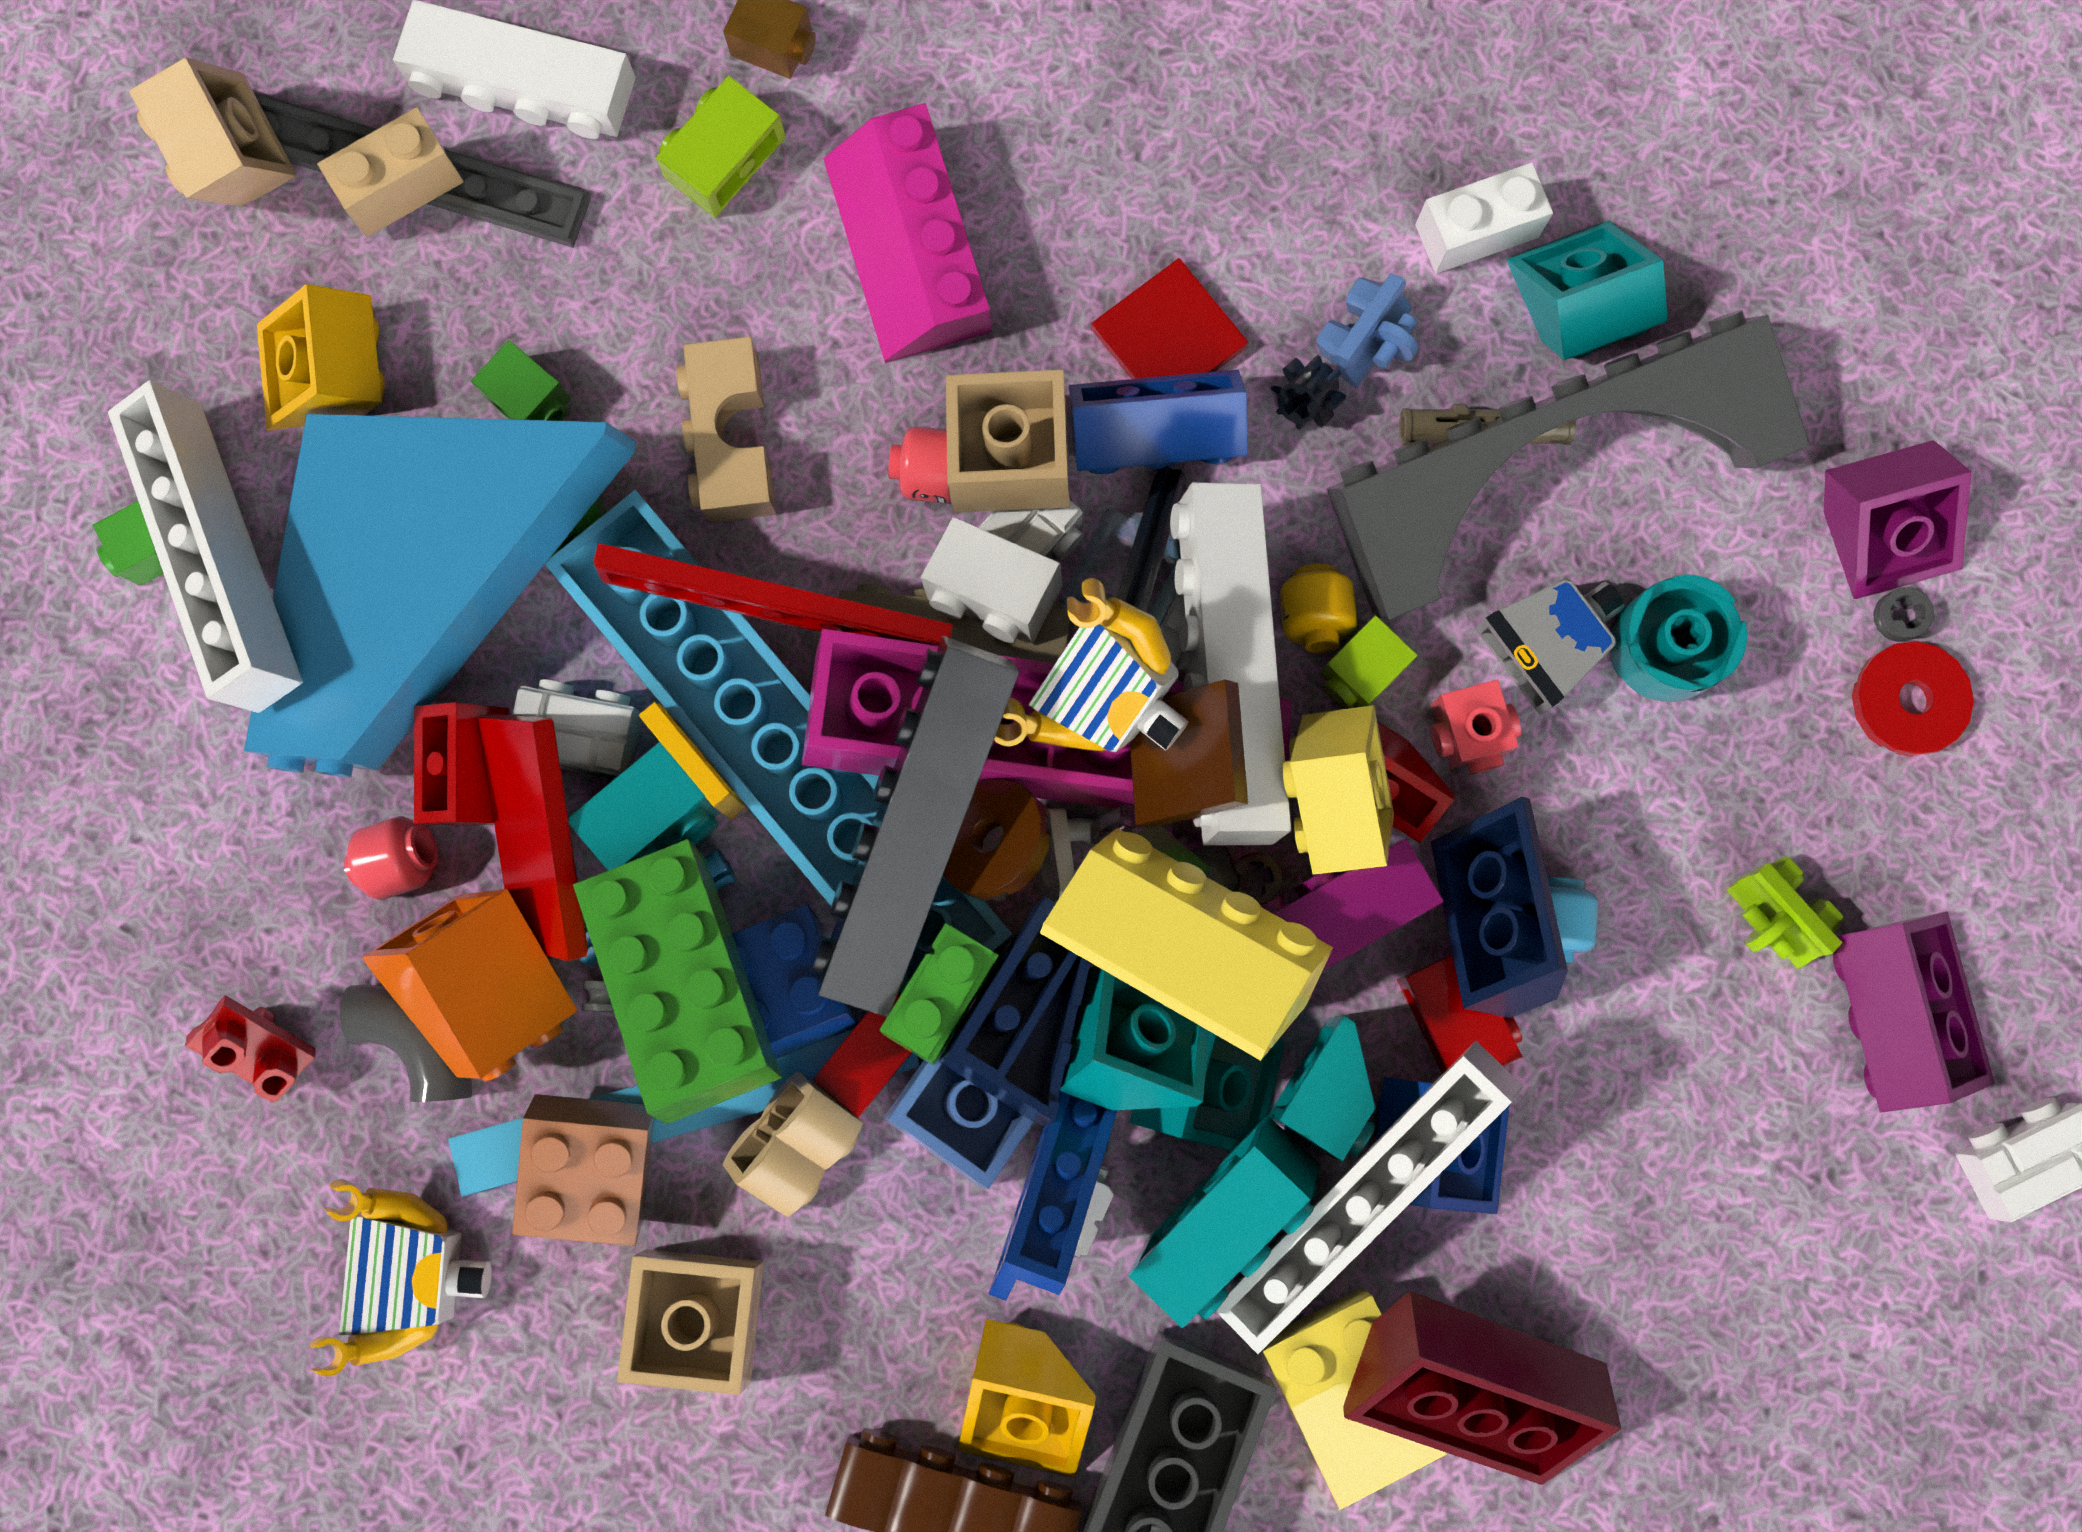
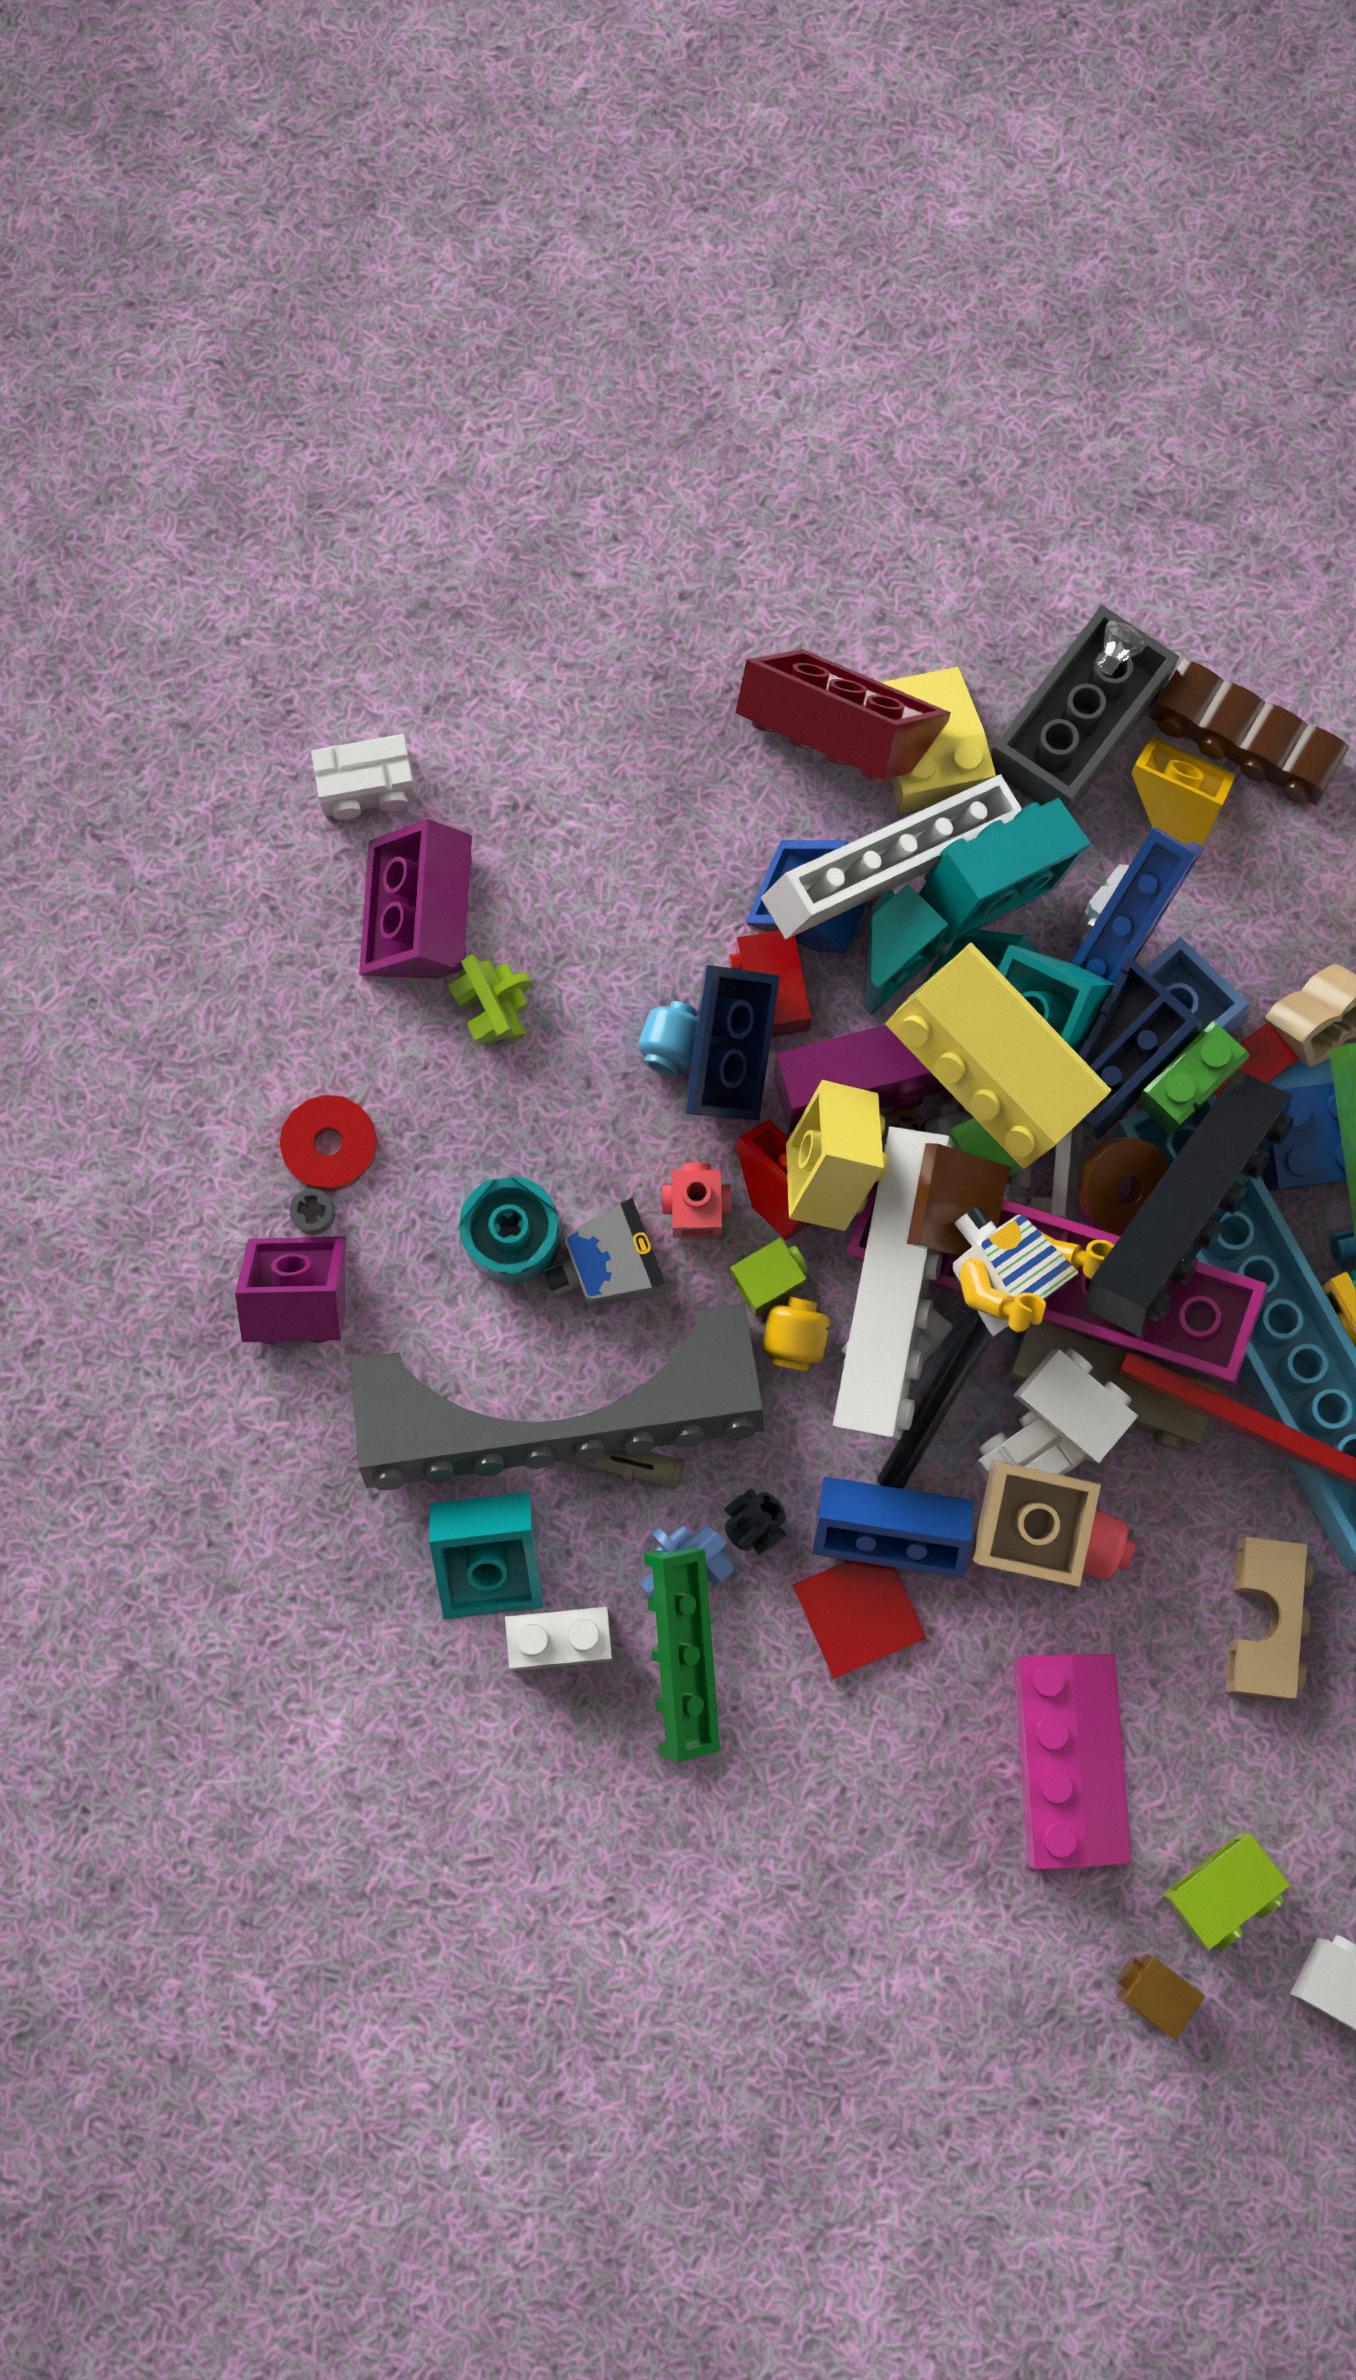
camera: 165 degrees left, 5 degrees down
none -> green hinge [644,1547,720,1762]

